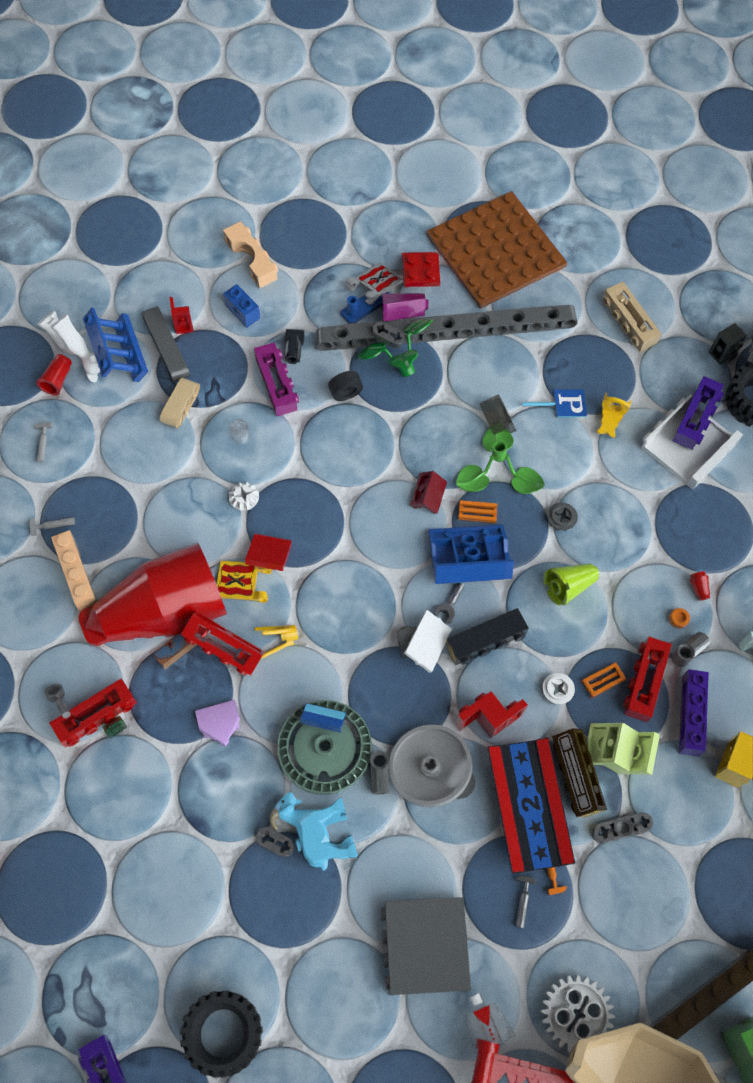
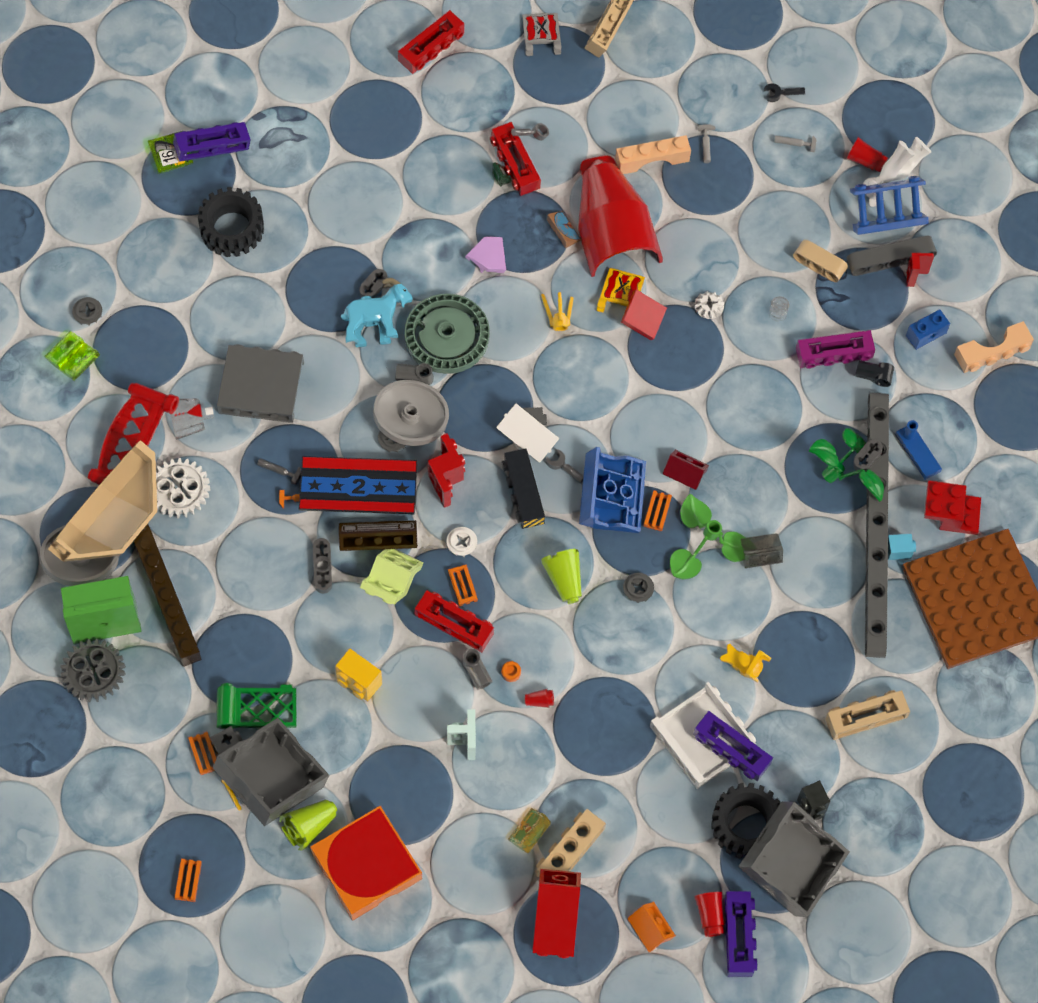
camera: 100 degrees right, 0 degrees up
red brick [181,611,265,676] -> none
blue slope [301,703,346,733] -> none
black tyre [328,371,363,401] -> none
light grey flag [346,263,404,305] -> none
magenta slope [382,293,429,321] -> none
blue piece [521,389,587,417] -> none
dark purple brick [679,669,709,757] -> none
none -> medium azure brick [888,534,916,560]

